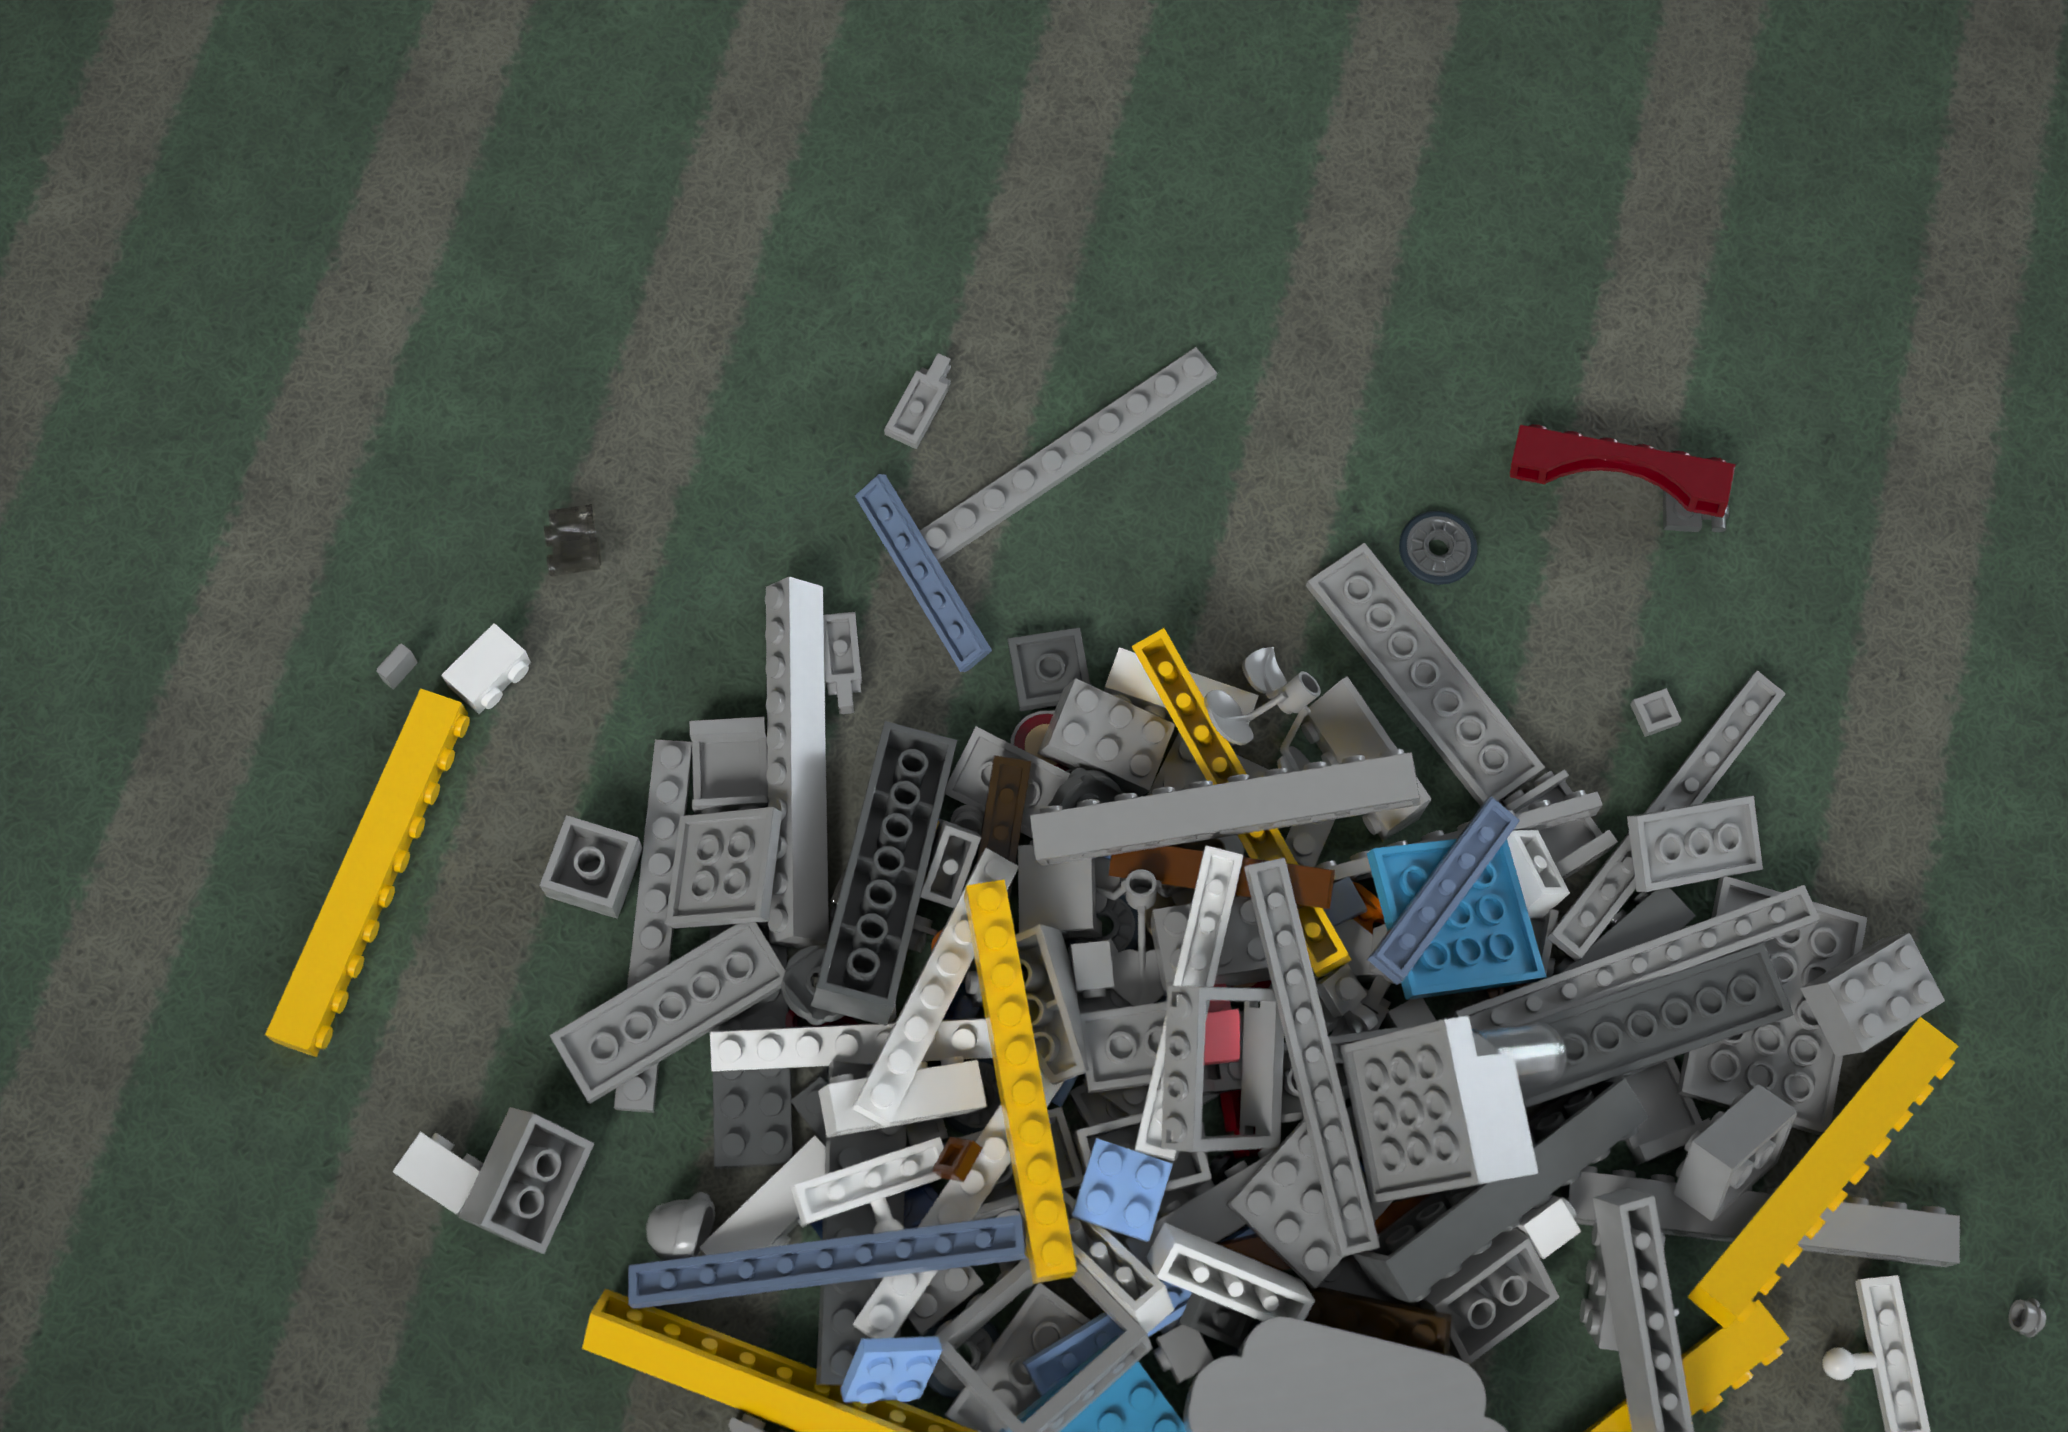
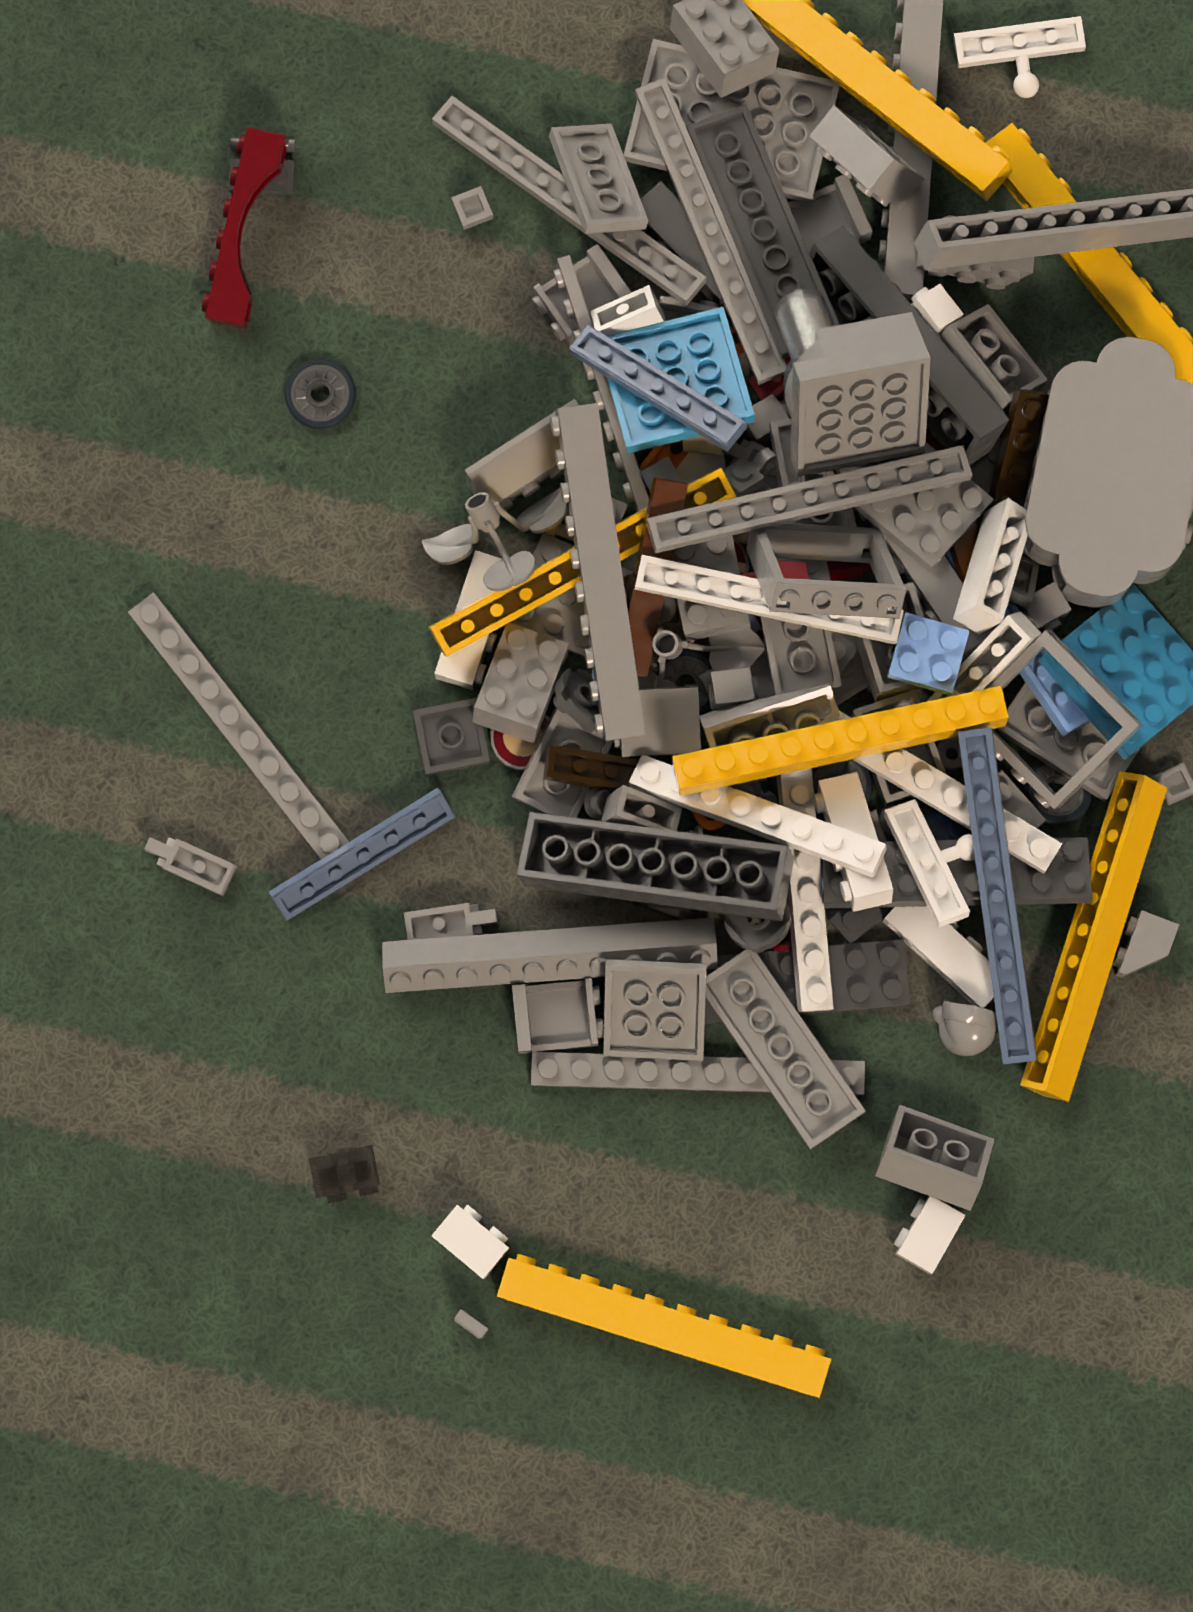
camera: 85 degrees left, 10 degrees up
light grey brick [540,815,643,919] -> none
light blue plate [841,1337,942,1403] -> none
reddish brown tile [932,1137,983,1182] -> none
light grey plate [1306,543,1545,807] -> none

